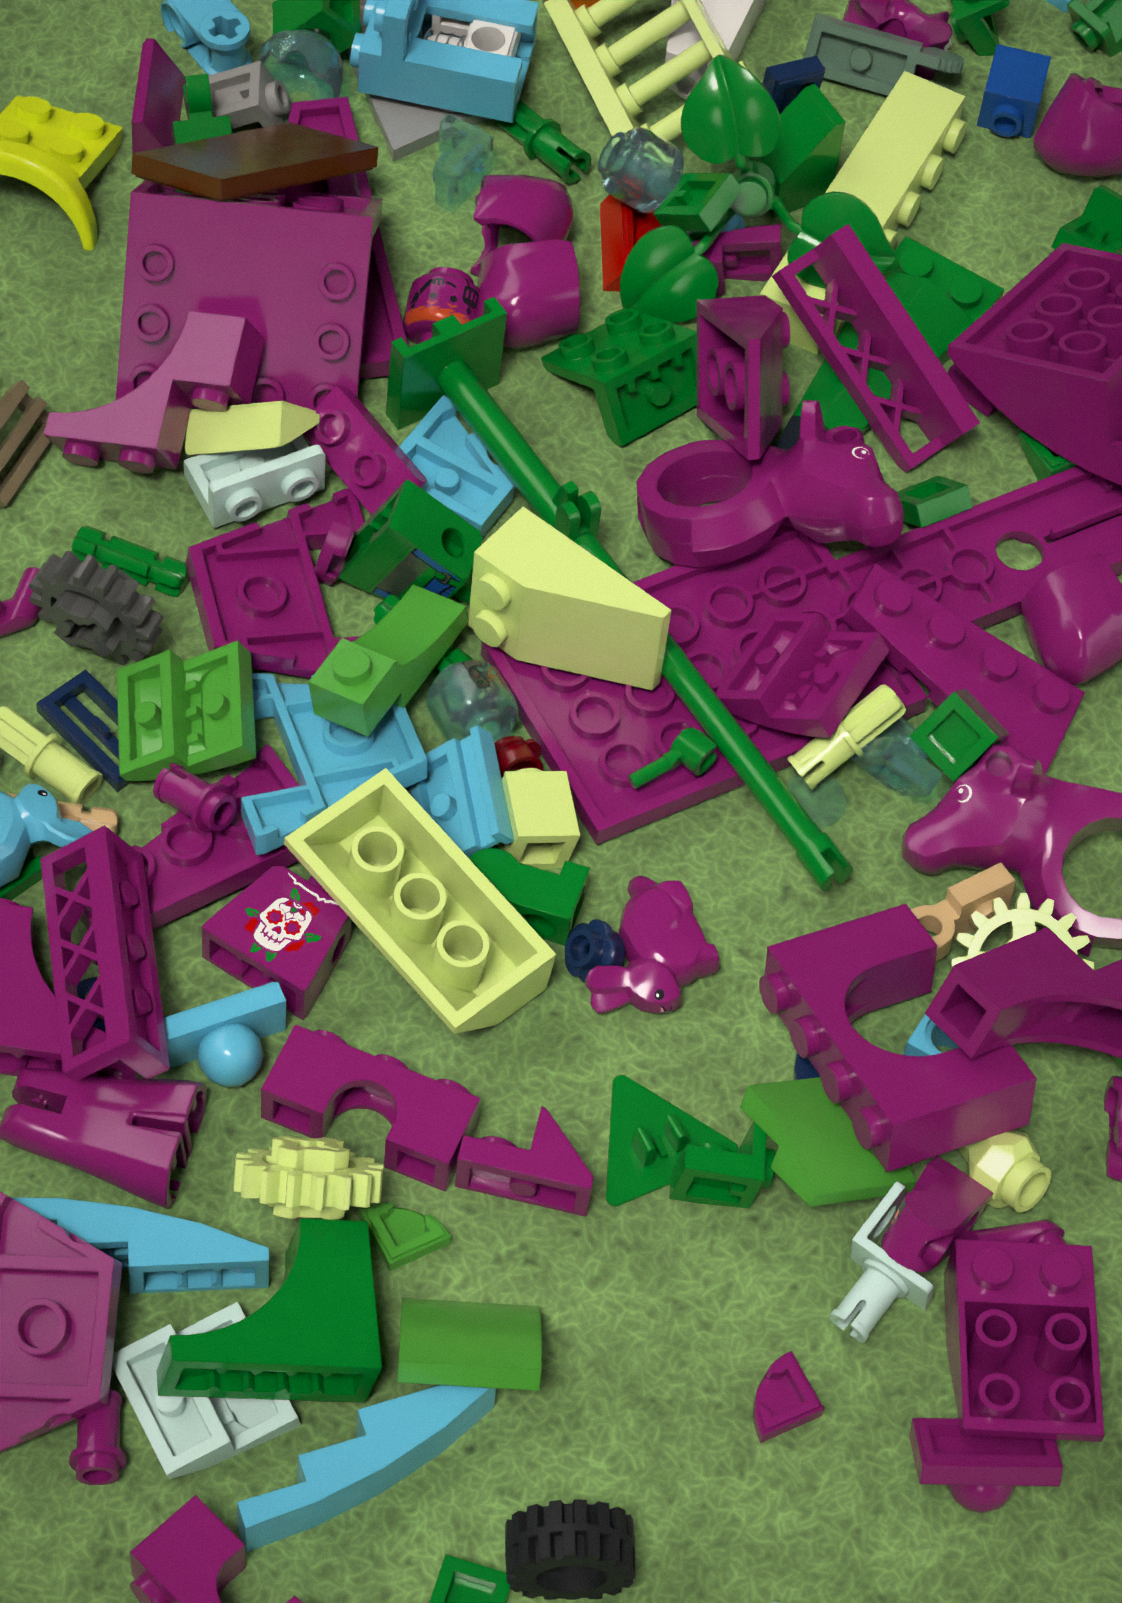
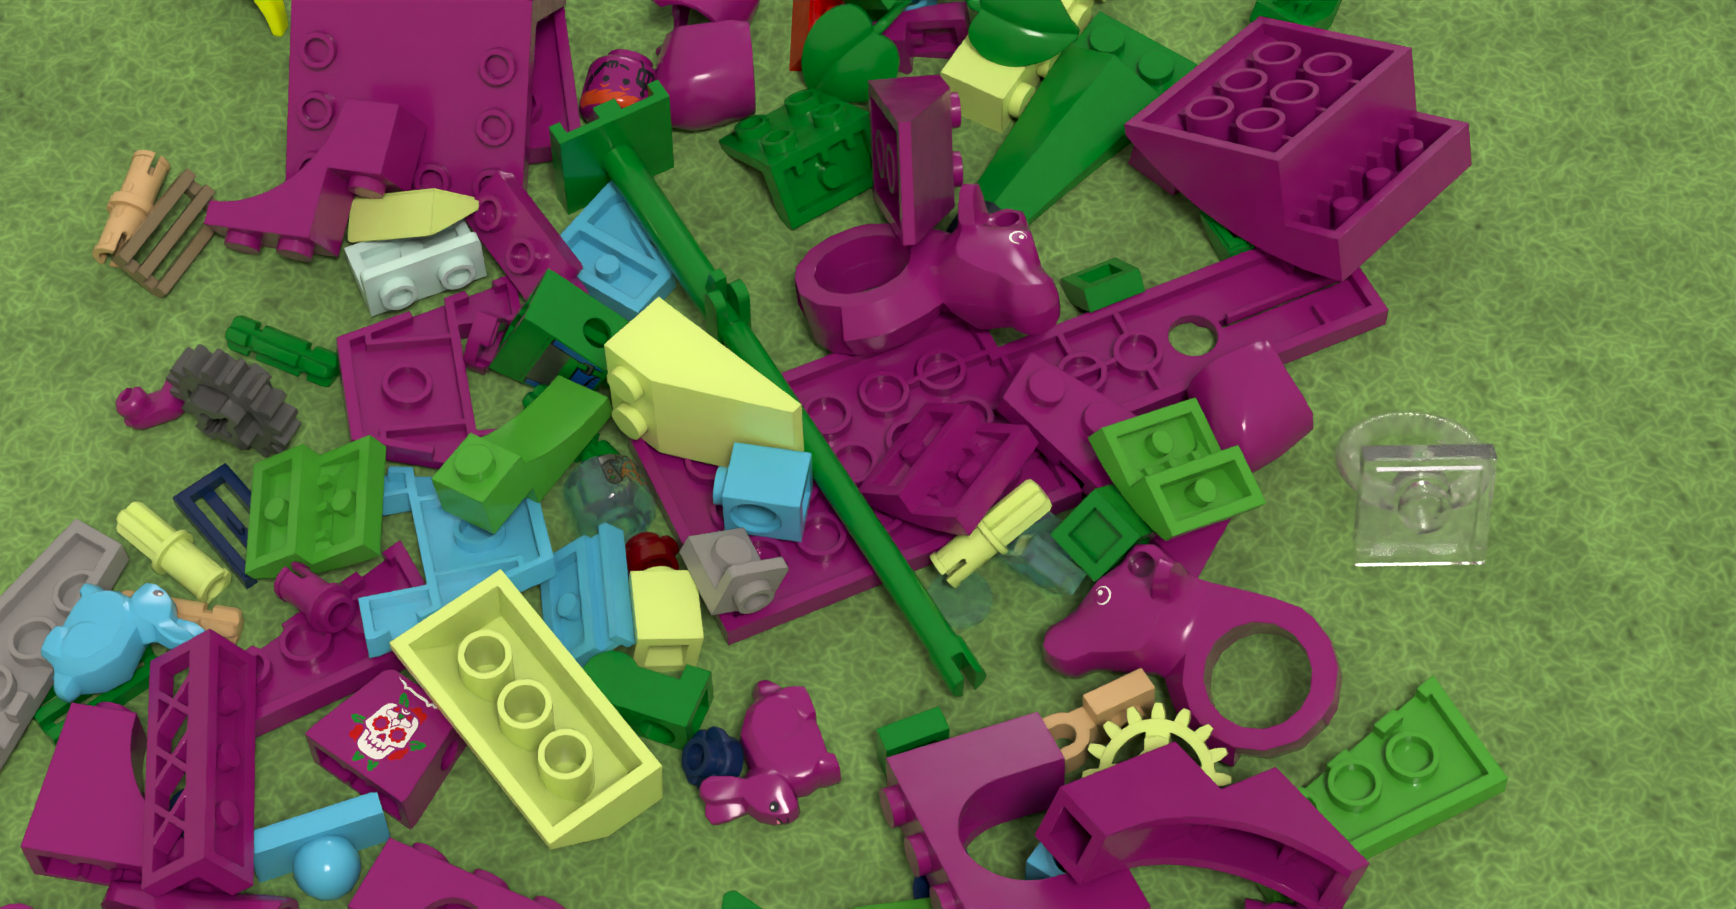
camera: 10 degrees right, 0 degrees up
green hand [628,728,717,789] -> none
magenta fence [772,224,980,473] -> none
none -> light grey bracket [680,527,789,615]
none -> medium azure brick [713,442,813,542]
none -> green tile [876,706,950,779]
none -> bright green slope [1088,397,1266,541]

